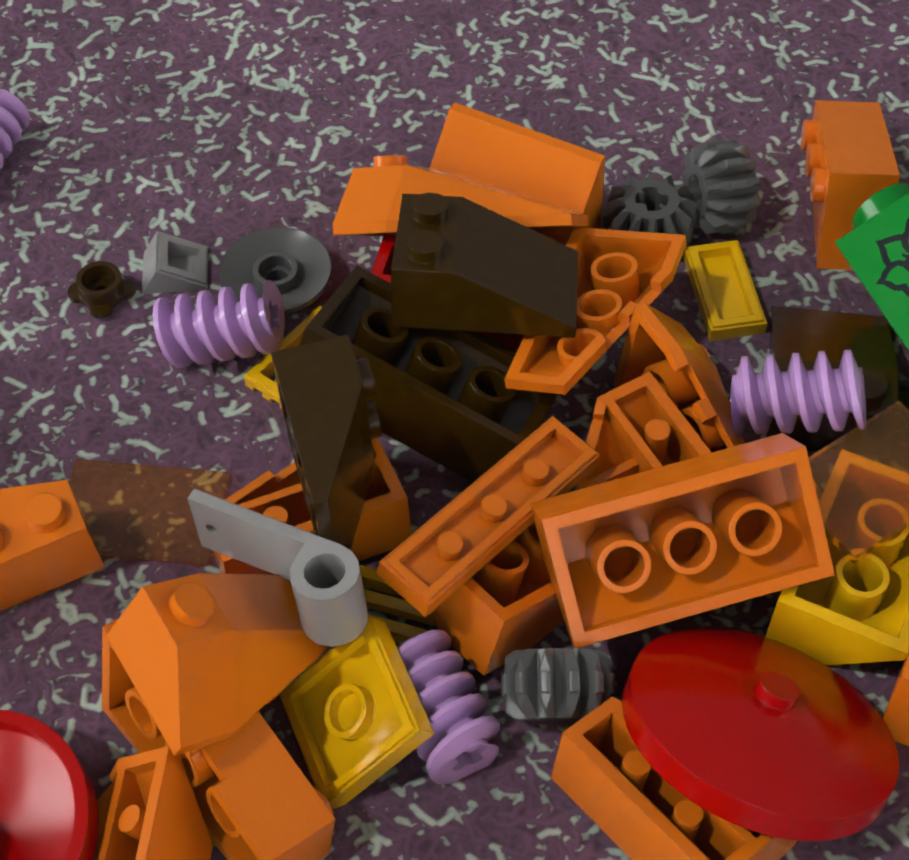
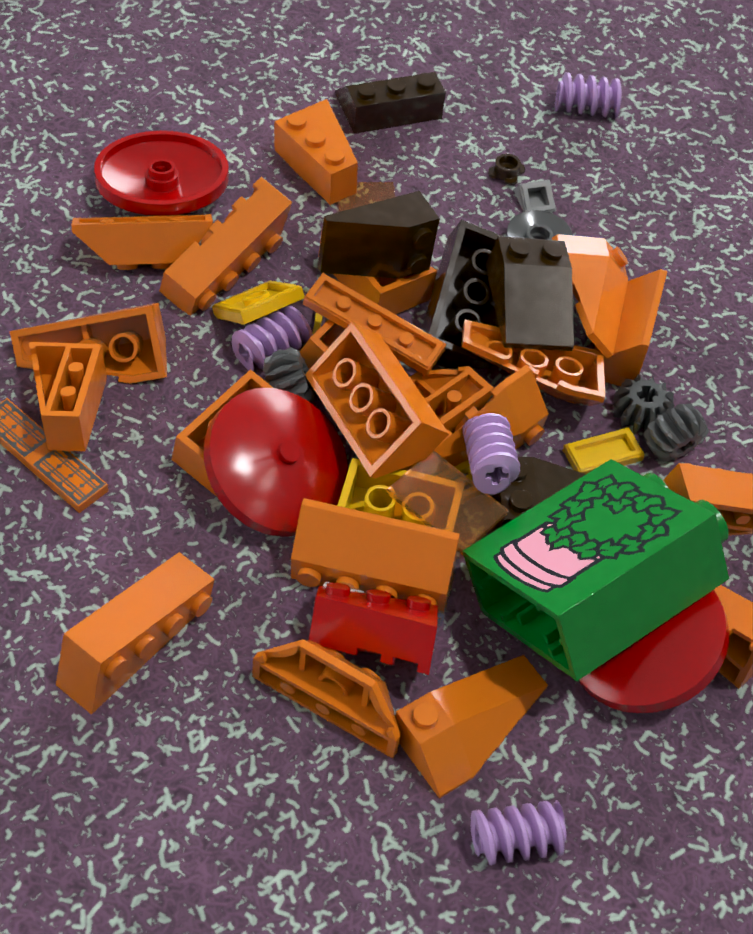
camera: 70 degrees right, 0 degrees up
orange wedge [106,573,334,756] -> none
lavender piece [152,280,285,368] -> none
light grey door [187,489,368,647] -> none

